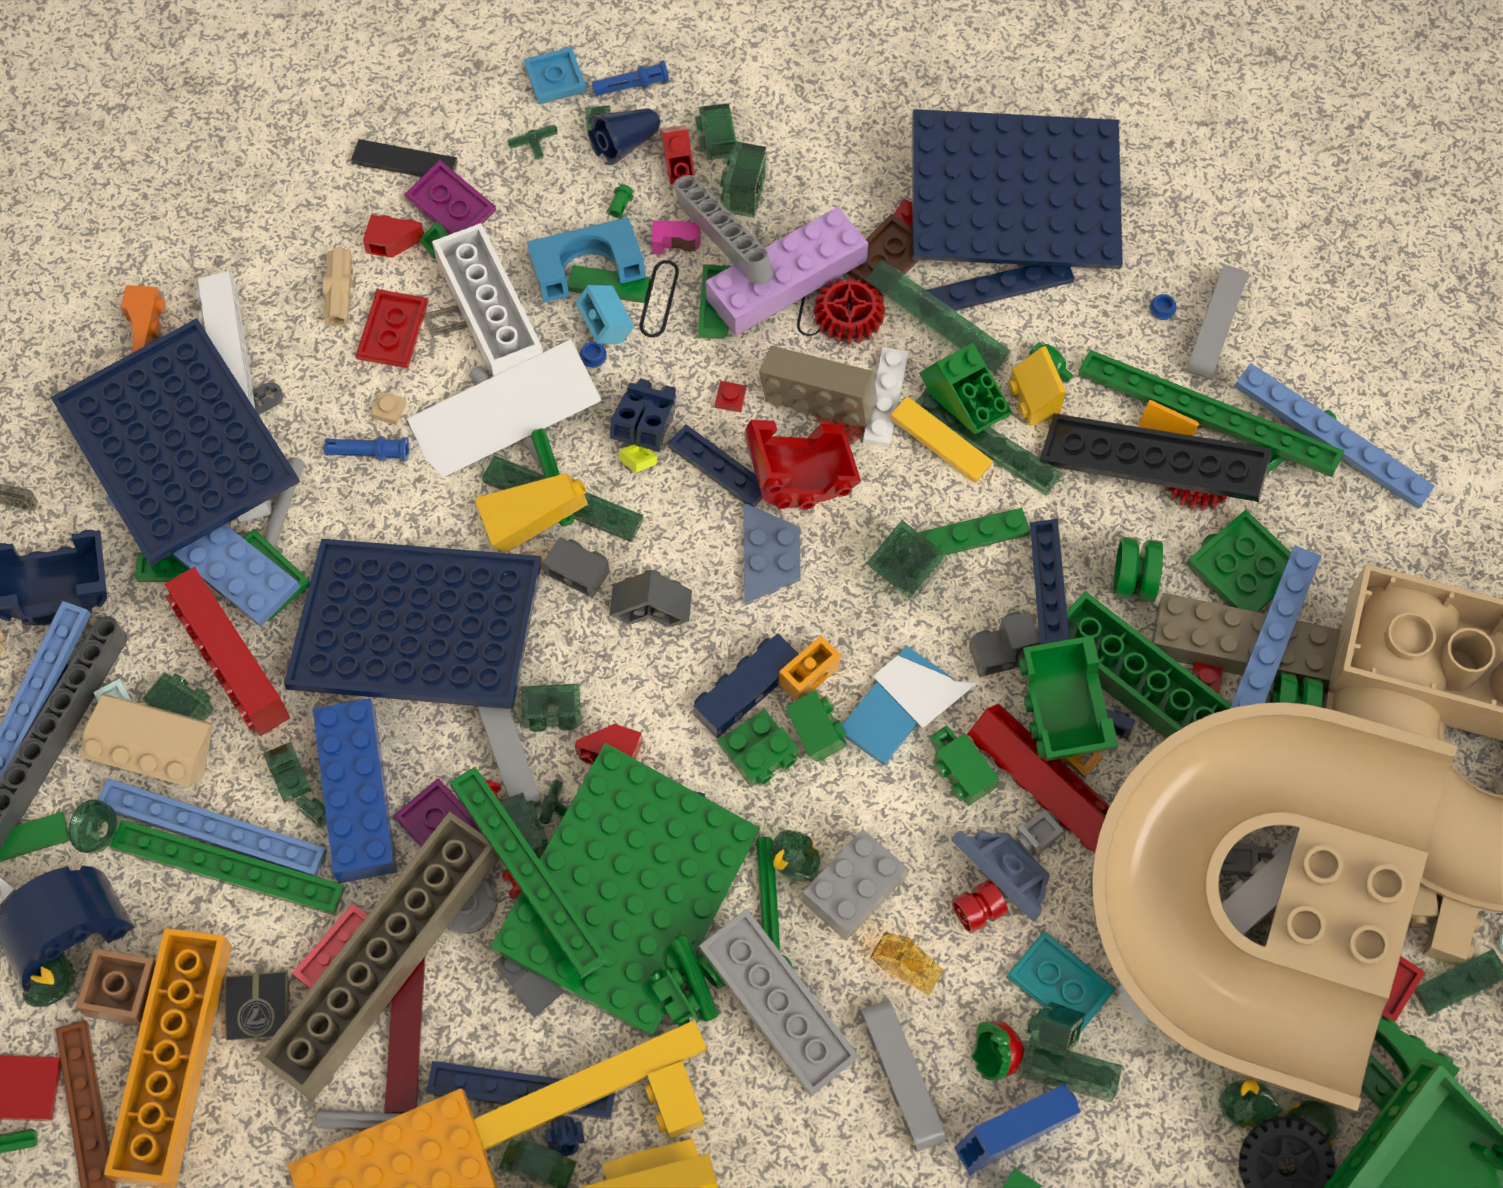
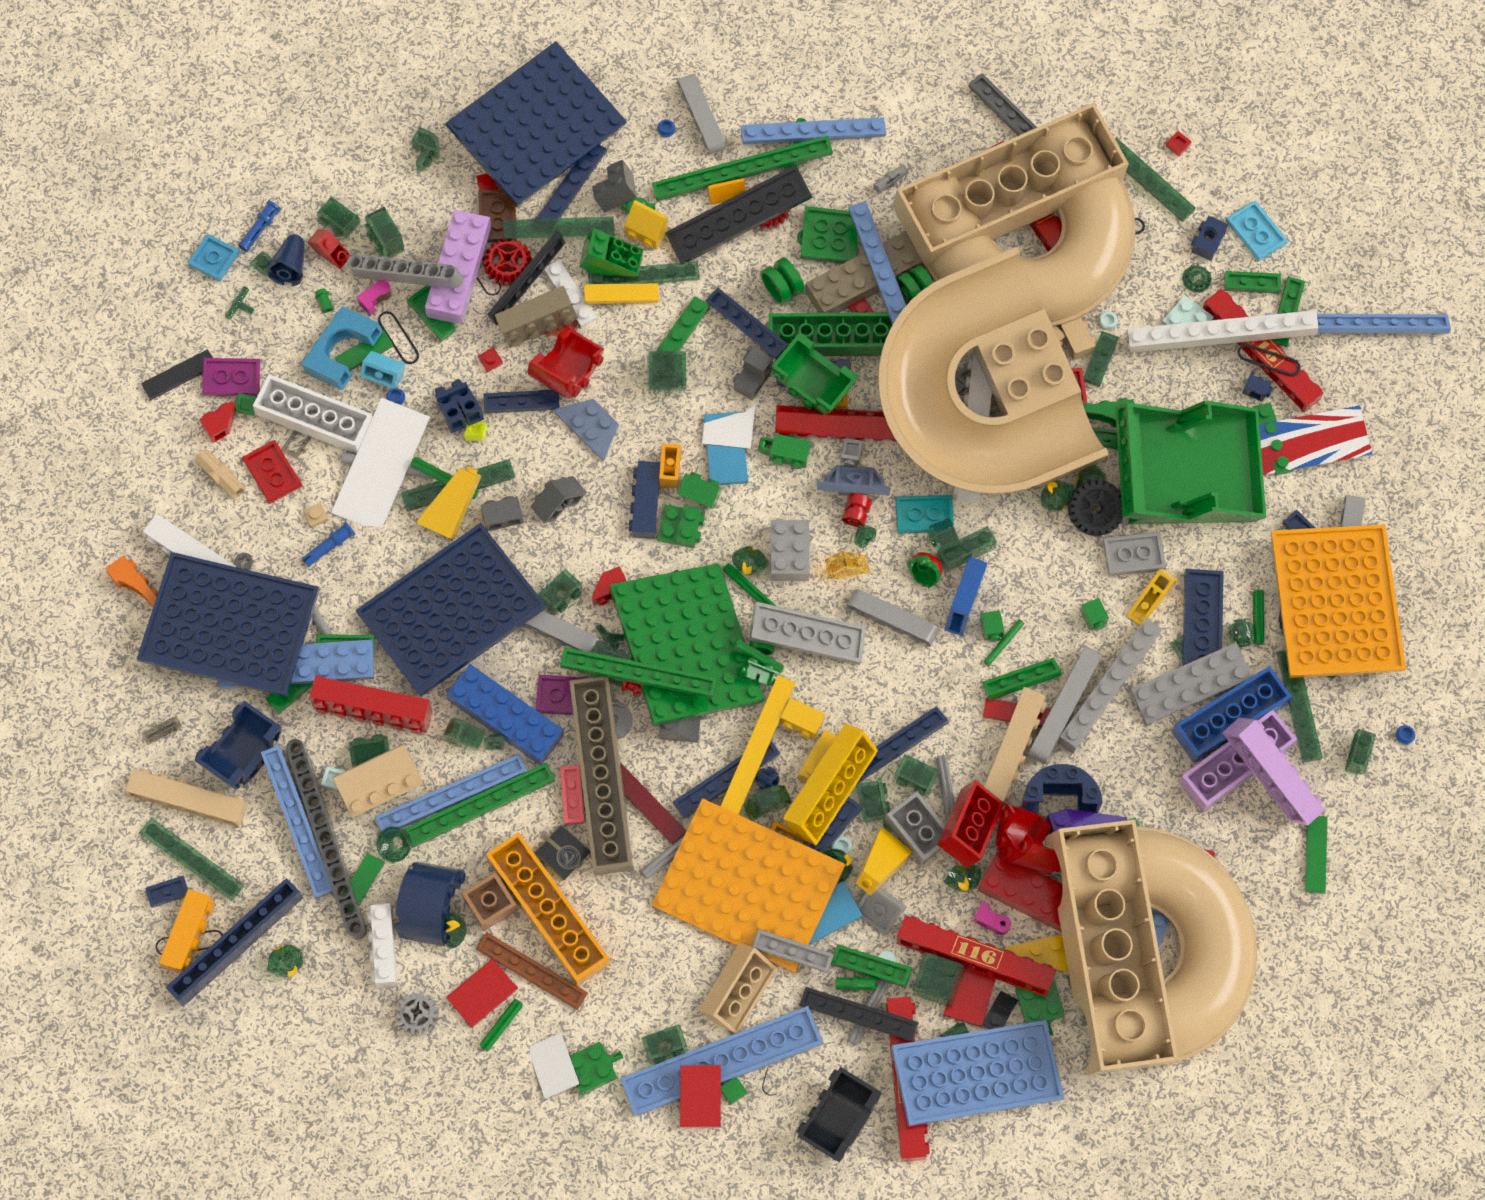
camera: 45 degrees left, 5 degrees up
none -> clear green brick [411,127,440,172]
none -> black tile [487,231,566,326]
none -> dark grey brick [592,159,636,213]
none -> clear green tile [854,525,877,548]
none -> light grey pin [873,164,909,194]

